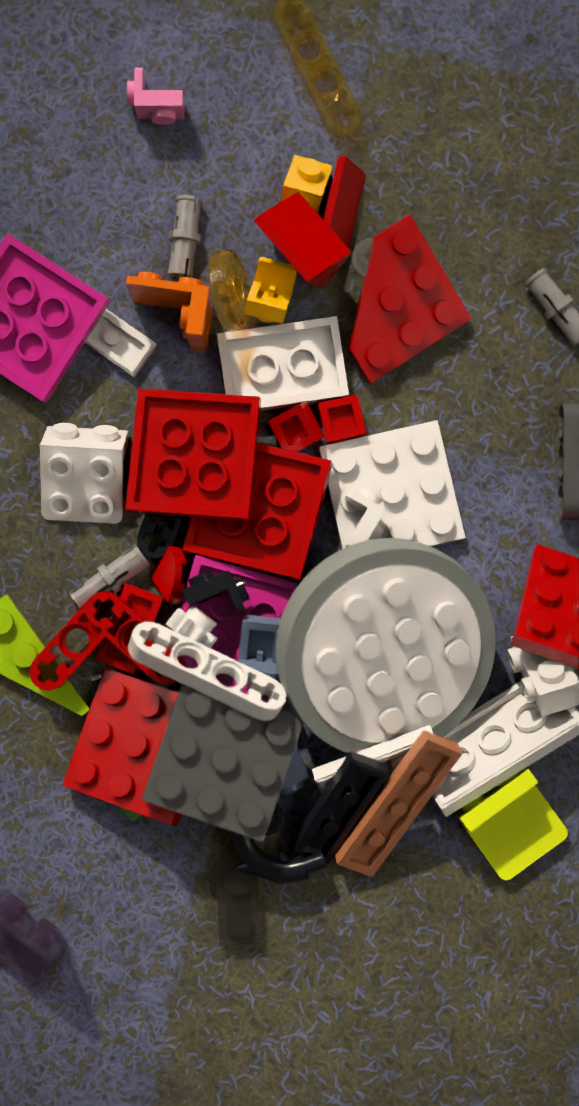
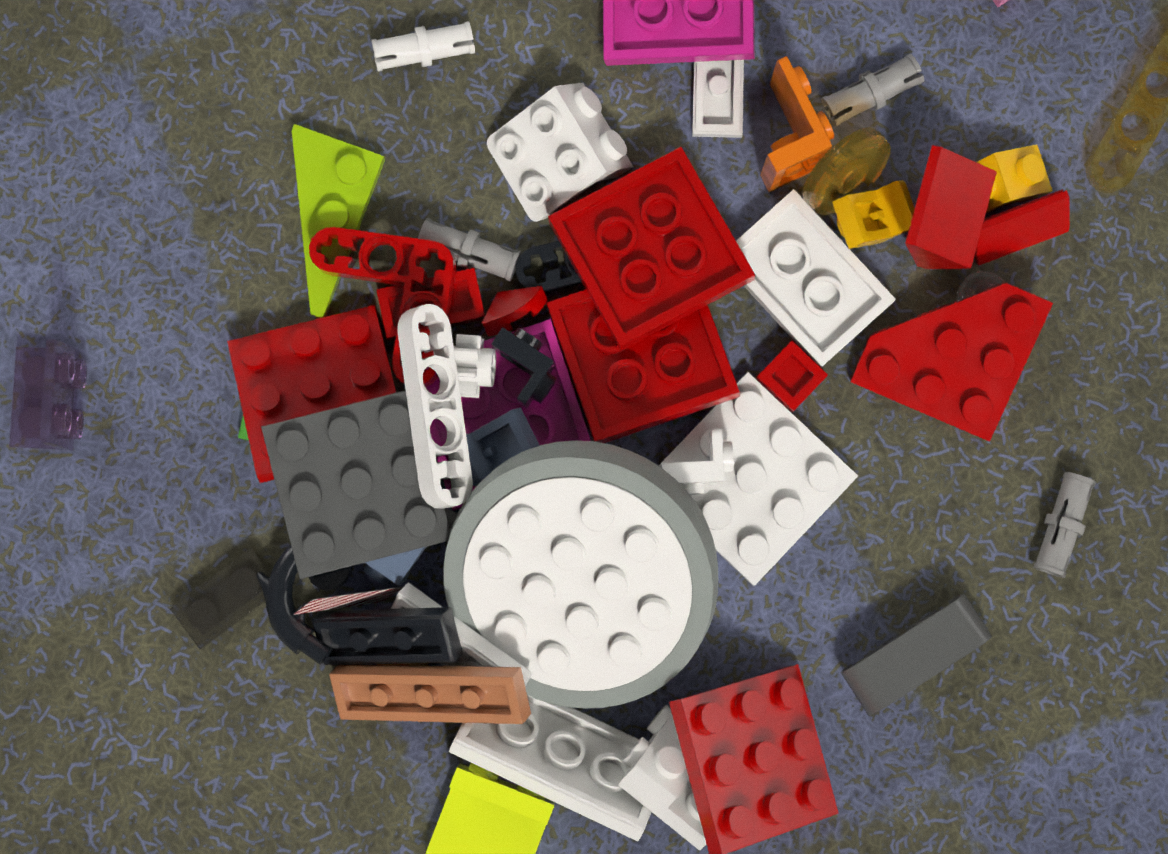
camera: 60 degrees right, 0 degrees up
red plate [268,401,325,452] -> none
none -> sticker [293,587,403,615]

